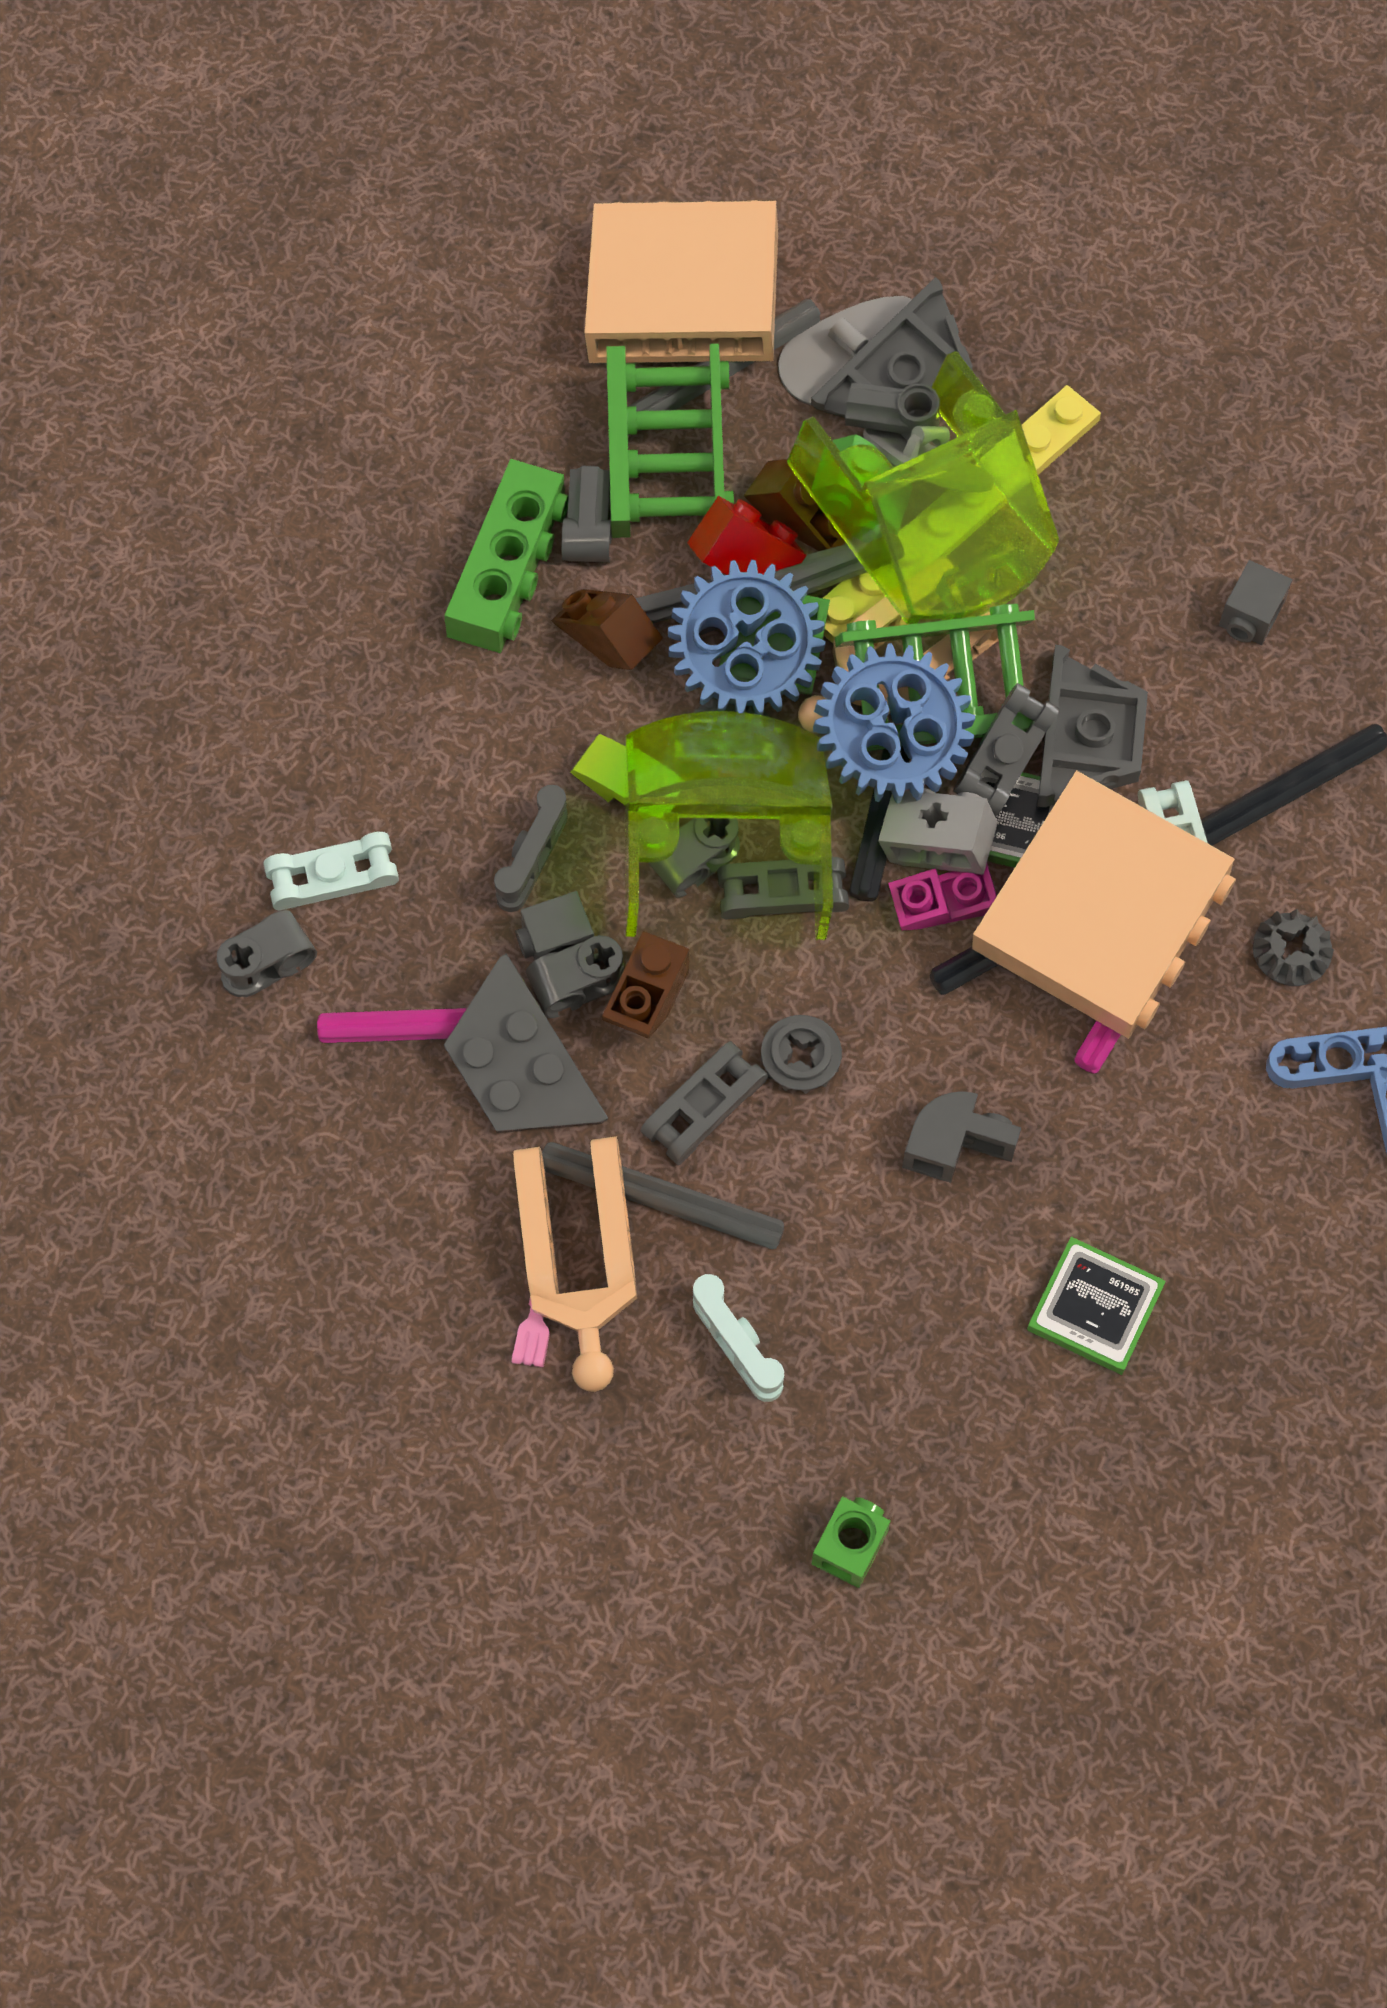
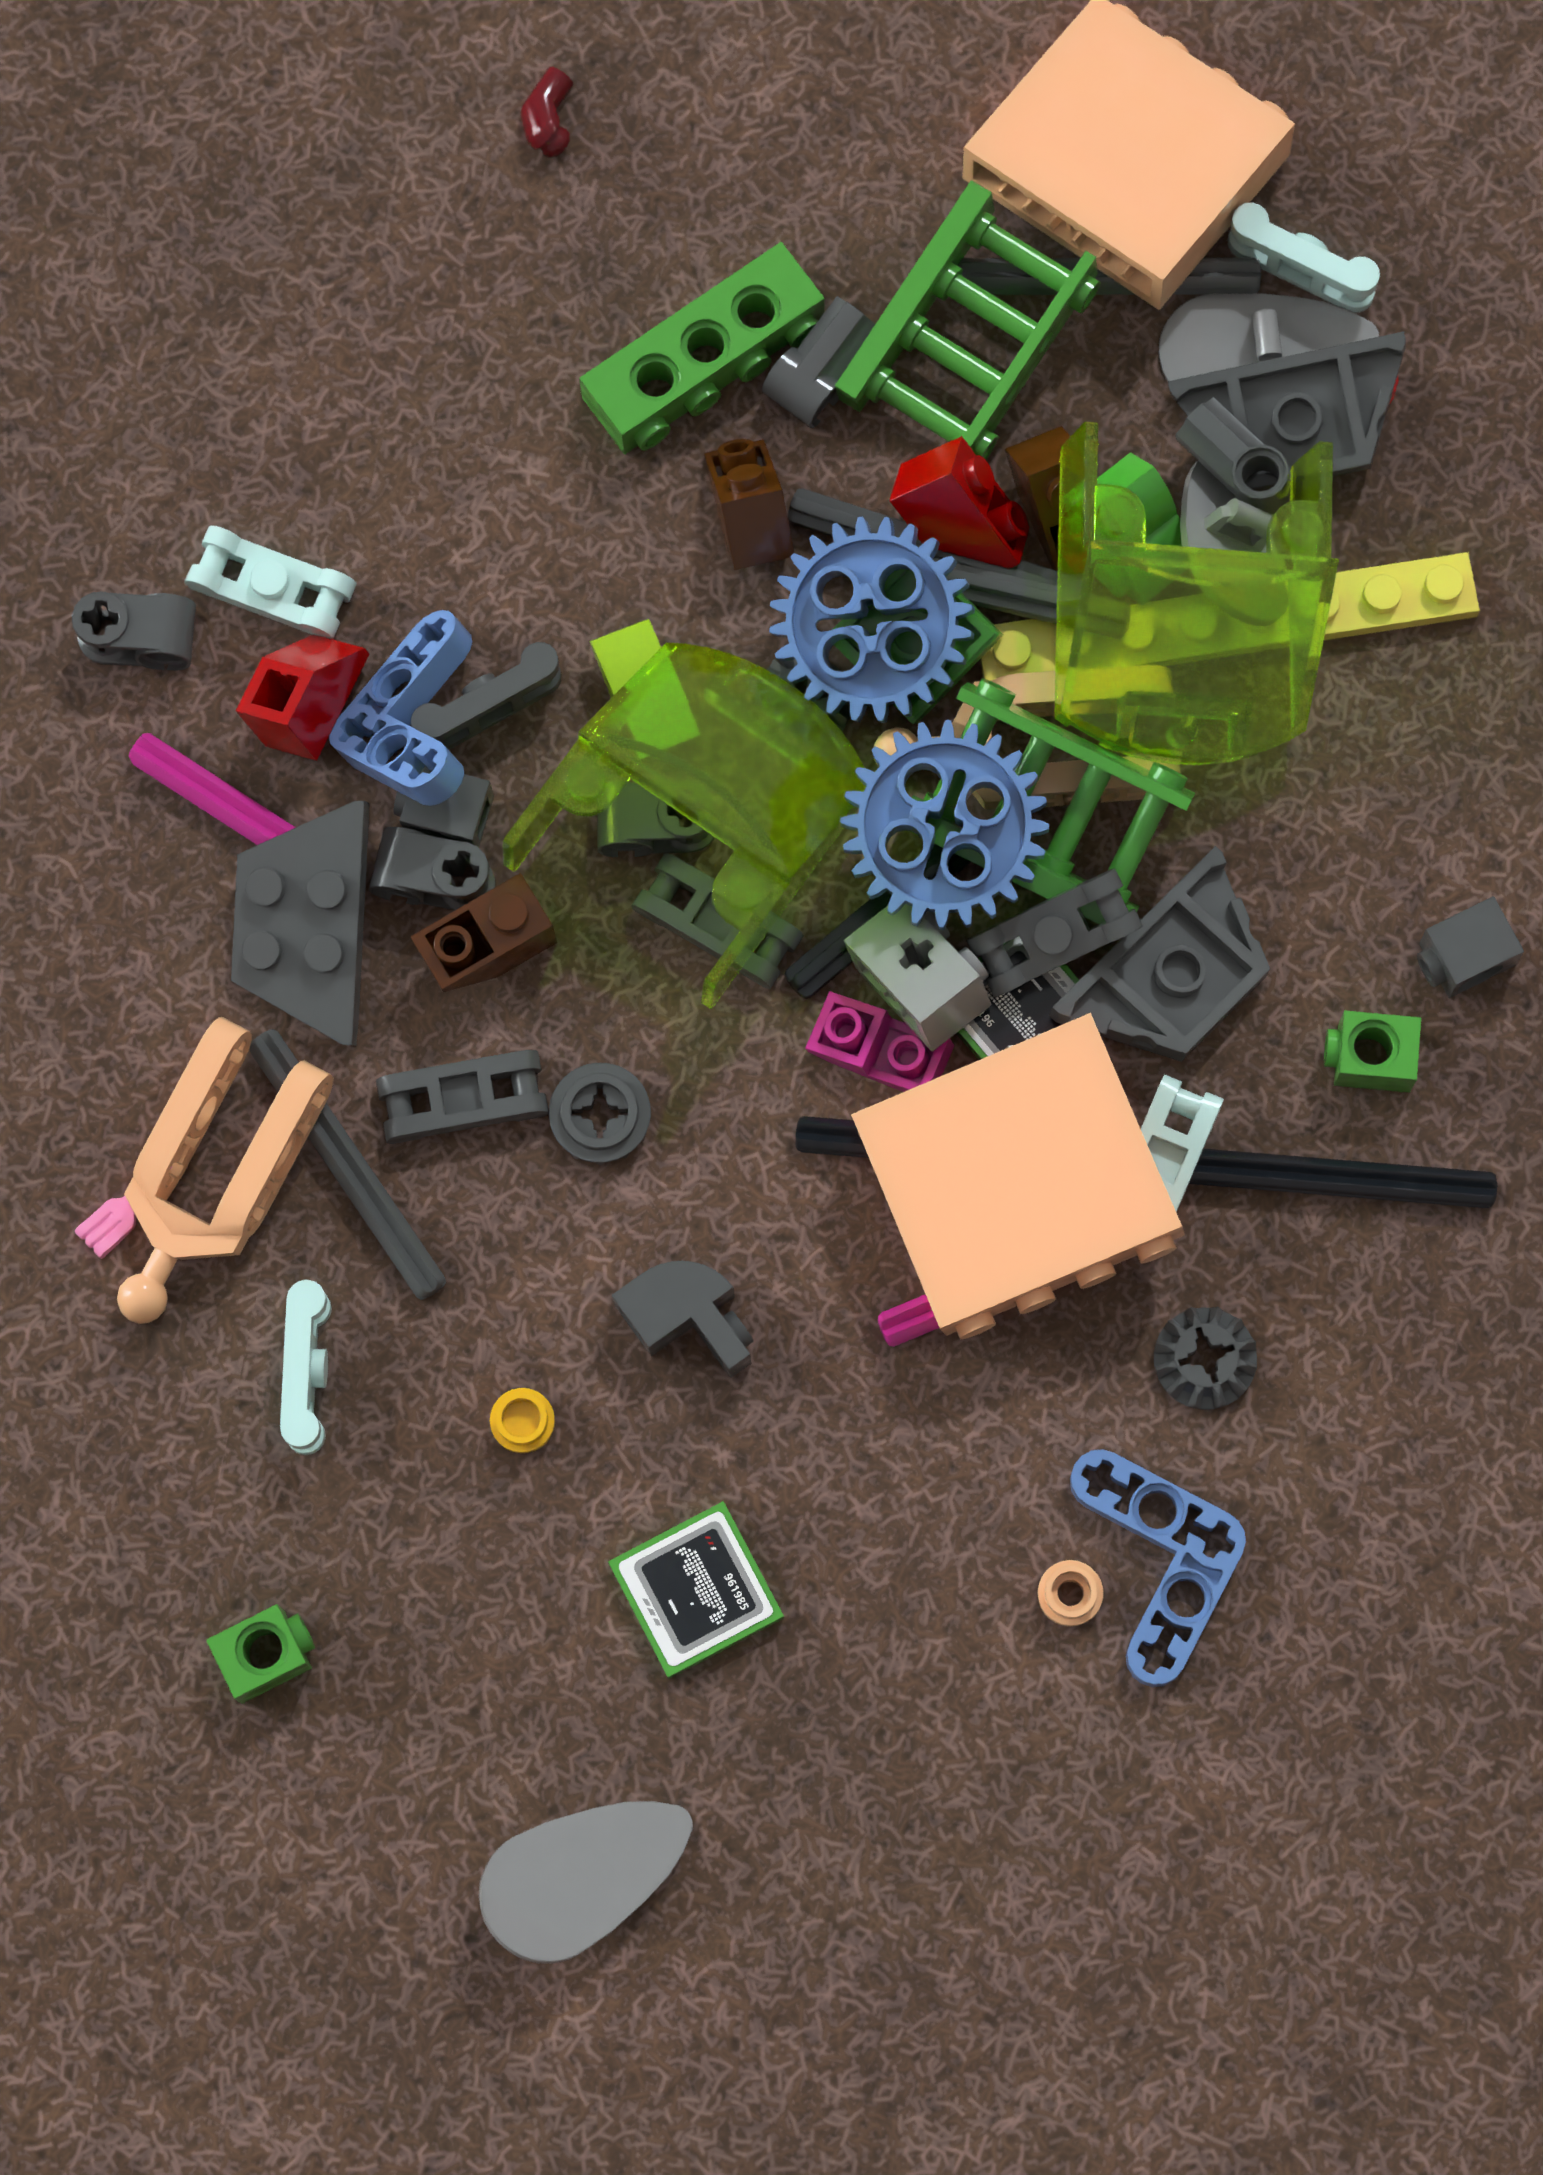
camera: 40 degrees right, 10 degrees up
none -> red slope [236,634,369,761]
none -> medium blue beam [329,610,472,806]
none -> light grey shield [479,1801,693,1964]
none -> yellow plate [490,1388,555,1453]
none -> dark red arm [520,67,573,157]
none -> light nougat plate [1038,1560,1103,1626]
none -> light aqua plate [1228,203,1380,313]
none -> bright green brick [1324,1010,1421,1093]

